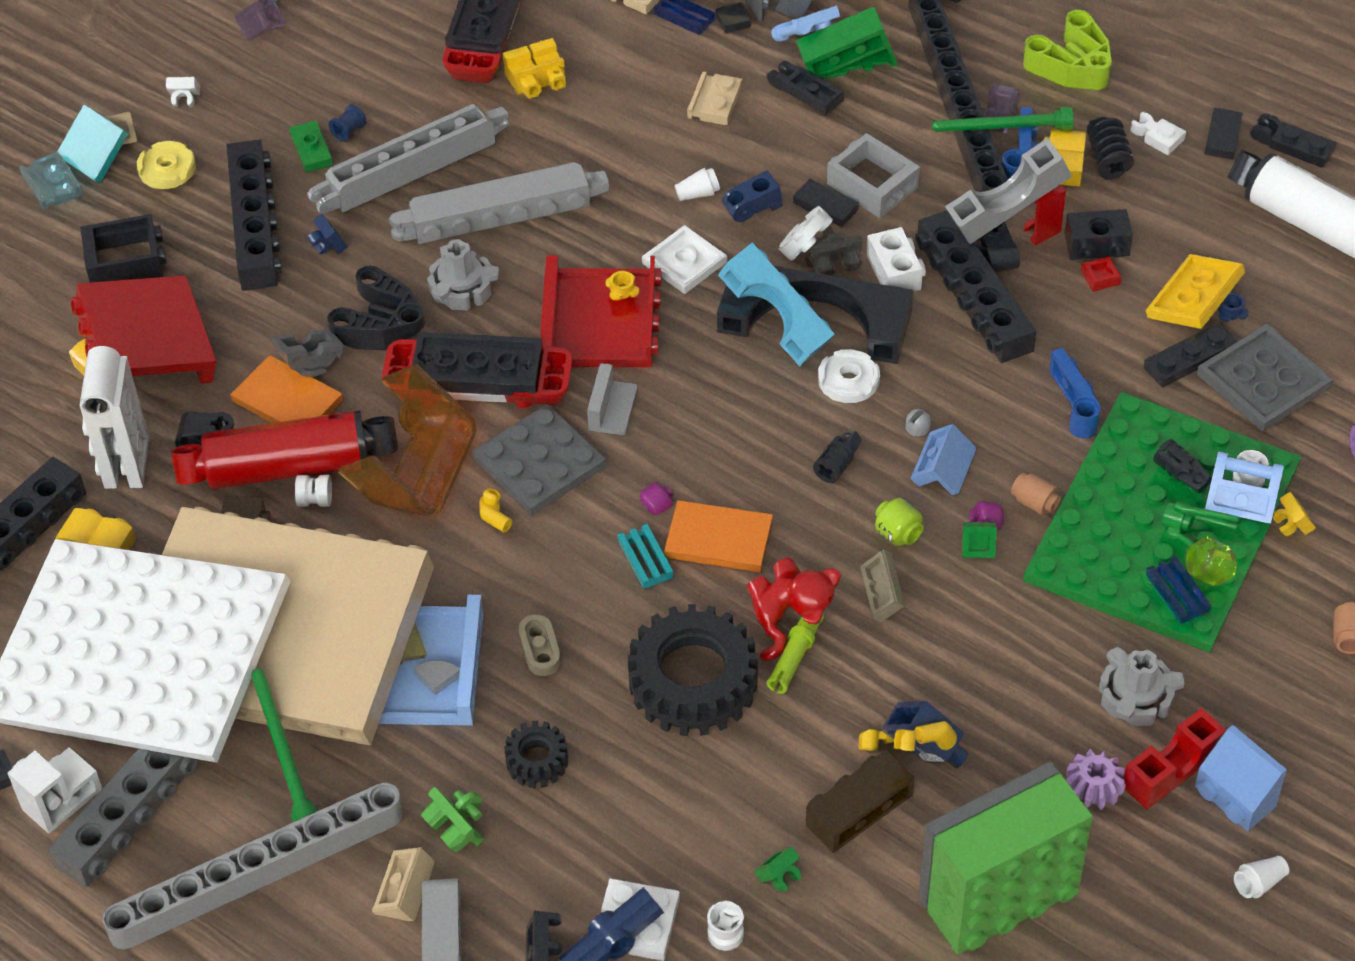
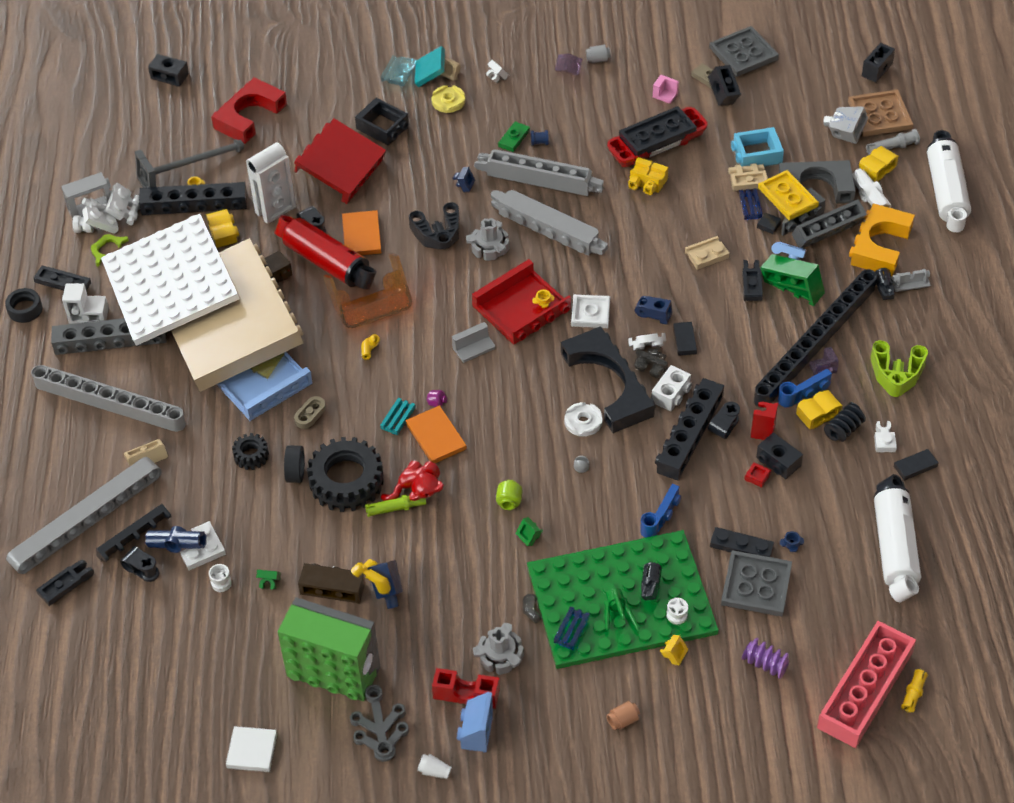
camera: 50 degrees right, 0 degrees up
black brick [226,139,282,291] -> none
green piece [251,668,318,823] -> none
dark grey cylinder [272,329,344,377] -> none
white wheel [295,475,332,507] -> none
black piece [382,332,572,408] -> none
light grey tile [413,660,460,695] -> none
bright green hips [420,787,484,853] -> none
dark grey plate [472,404,606,516] -> none
white cone [674,168,720,201] -> none
medium azure arch [718,242,835,366] -> none
black hinge [813,431,862,483] -> none
light grey window [827,133,920,218] -> none
dark tan plate [860,549,905,623] -> none
medium blue panel [910,424,976,495] -> none
green piece [932,107,1074,132] -> none
light grey arch [945,138,1072,244] -> none
magenta piece [969,501,1004,530] -> none
nougat brick [1011,472,1062,516] -> none
lavender gear [1066,749,1126,810] -> none
yellow tile [1146,254,1245,329] -> none
clear neon green head [1186,537,1237,586] -> none
light blue plate [1205,451,1284,524] -> none
black hinge [1250,113,1337,168] -> none
none -> black tyre [284,445,305,483]
none -> dark grey plant [350,685,409,762]
none -> clear smoke arm [522,594,542,623]

